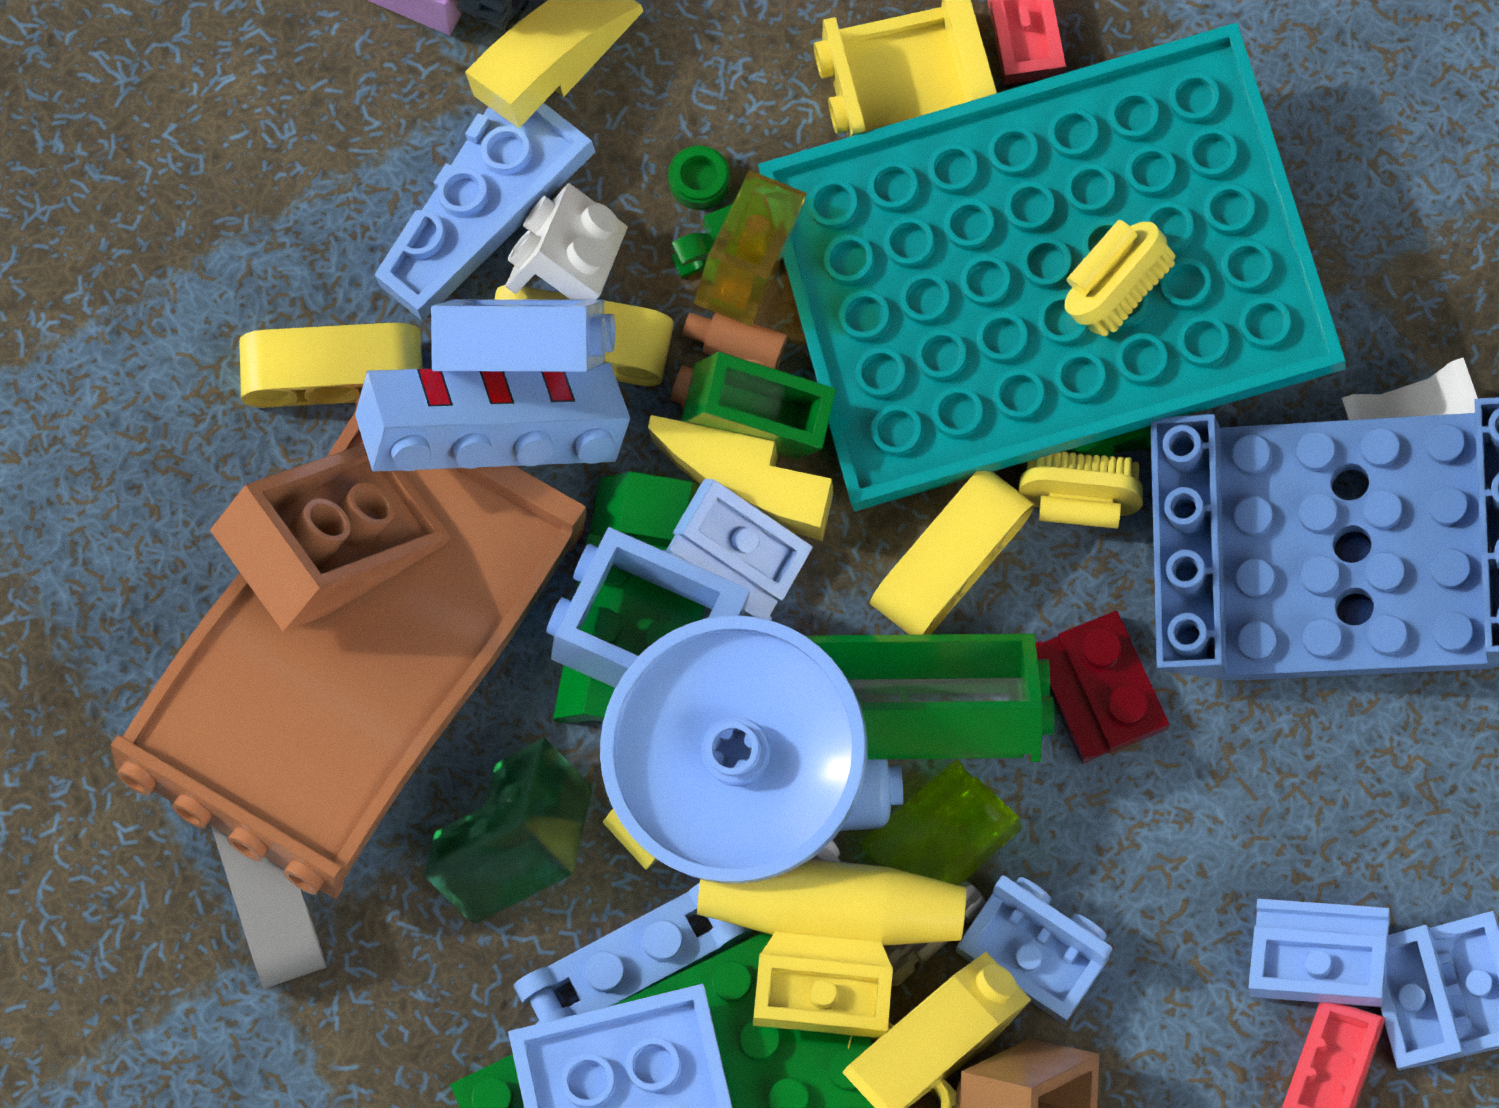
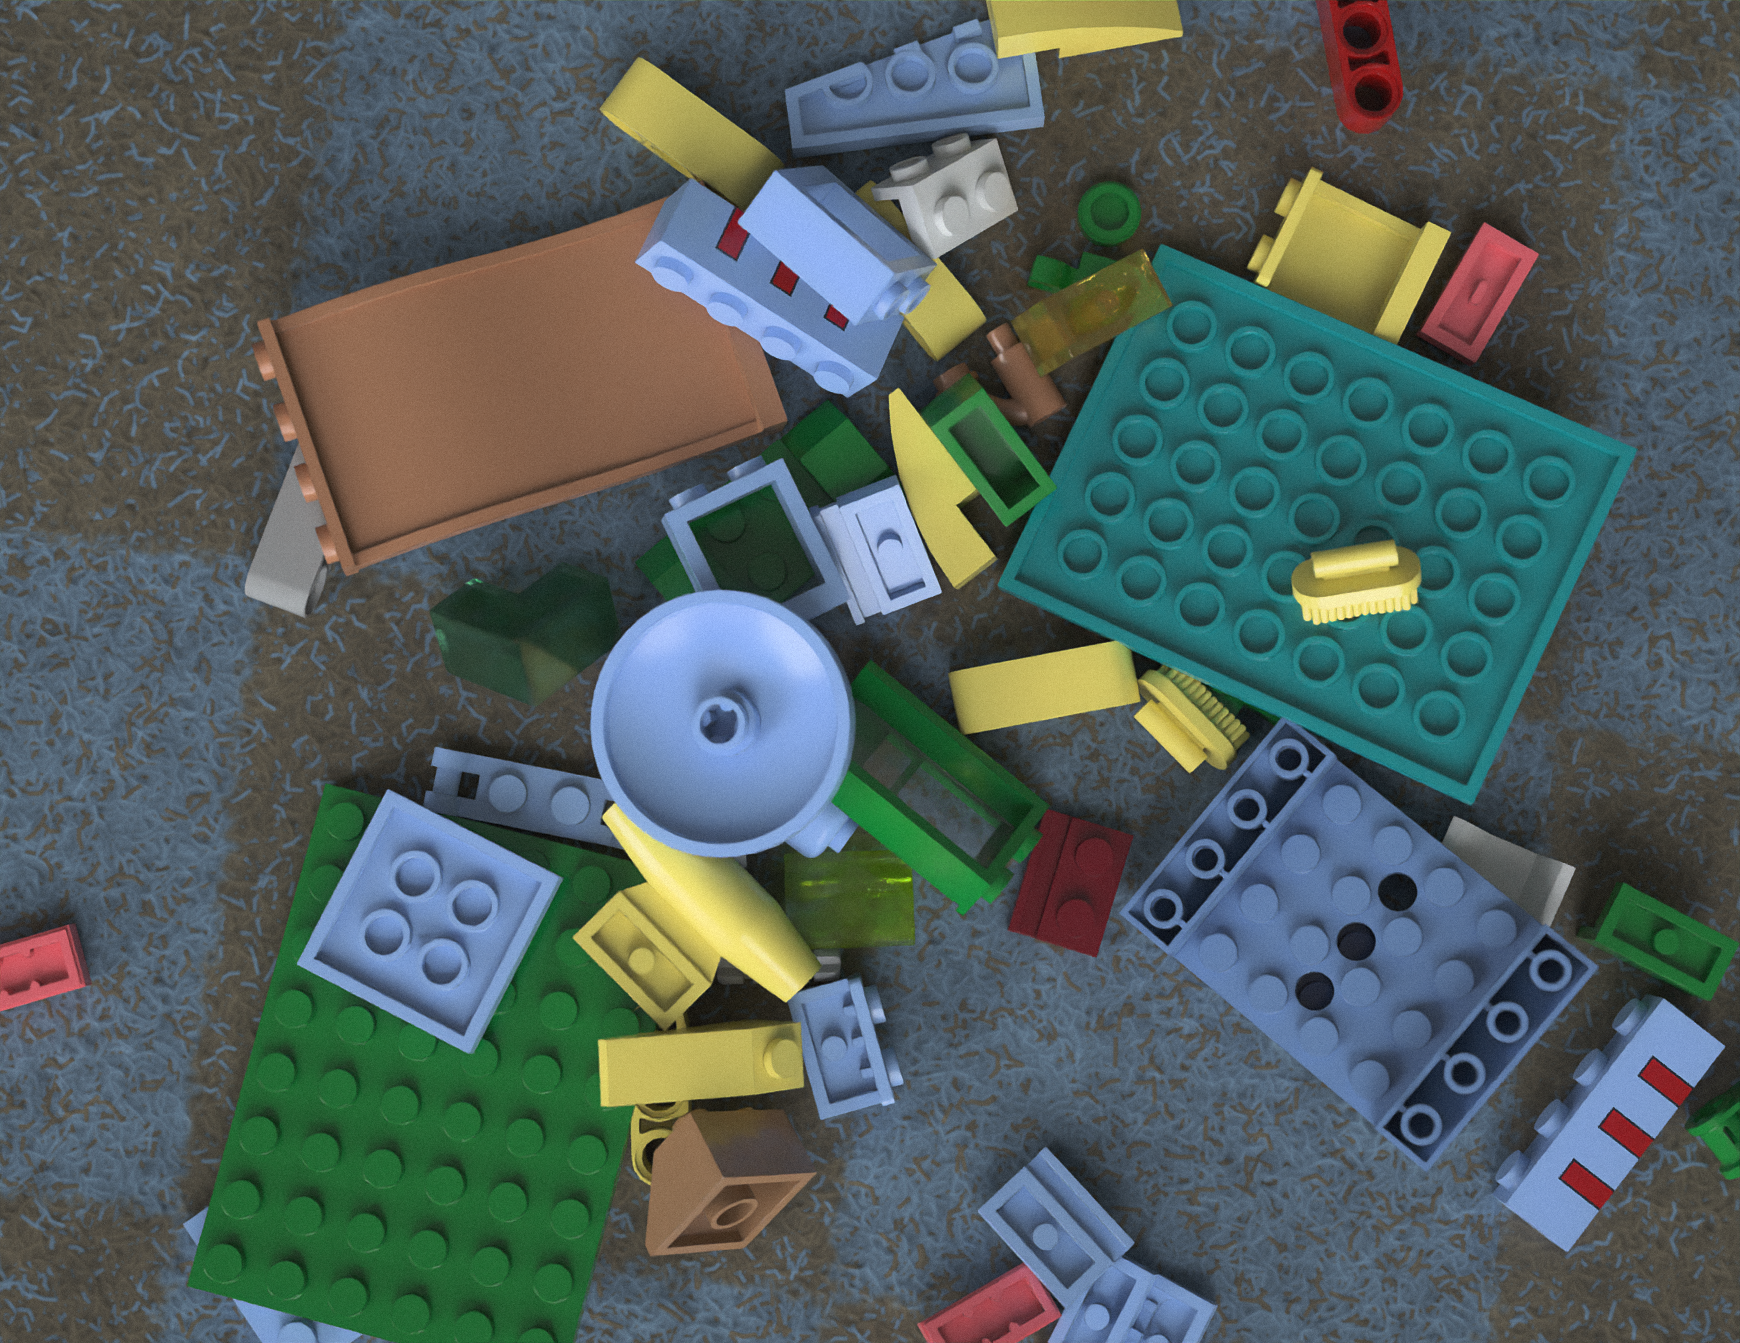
camera: 40 degrees right, 15 degrees up
nougat slope [210,444,452,632] -> none

